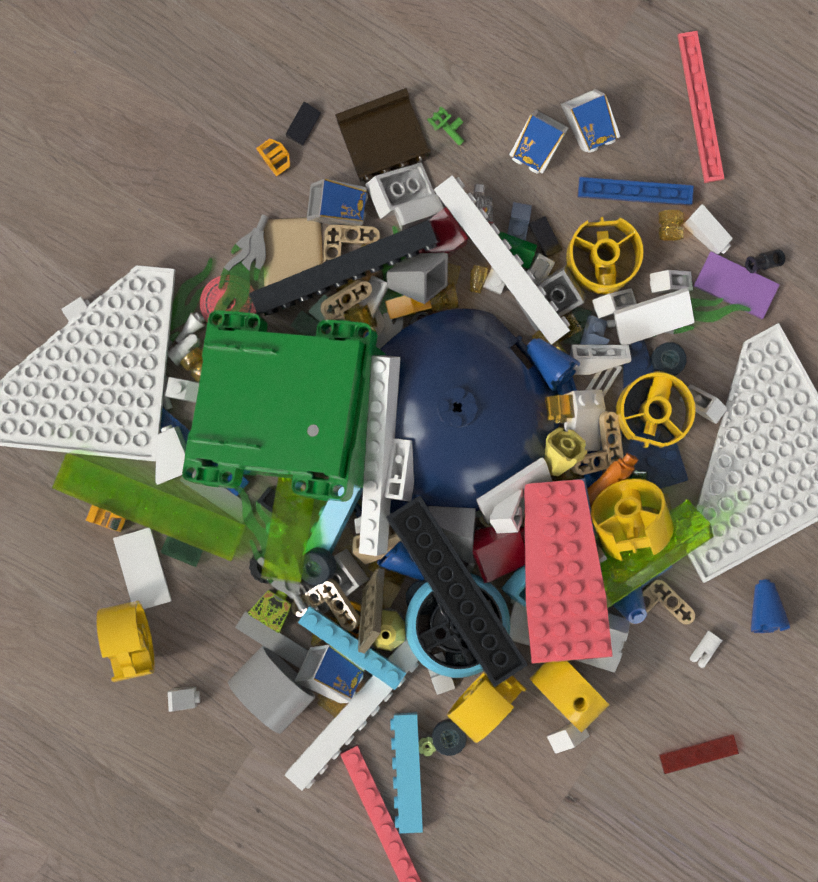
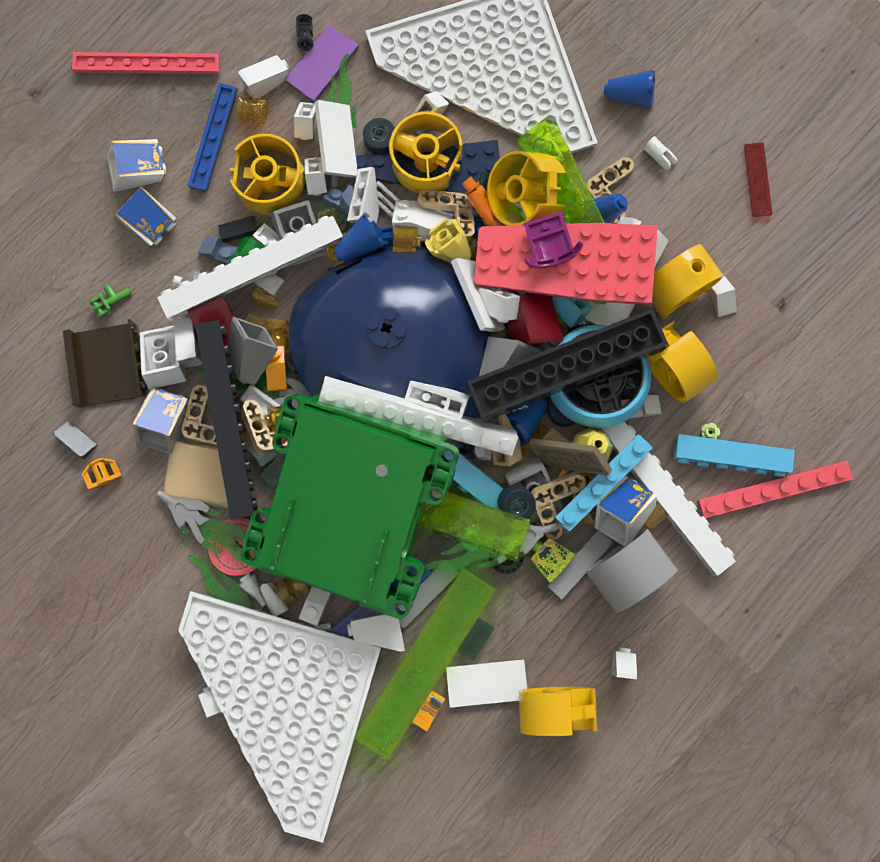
camera: 75 degrees left, 5 degrees down
black wheel [432,719,467,756] -> none
none -> magenta piece [524,211,583,269]

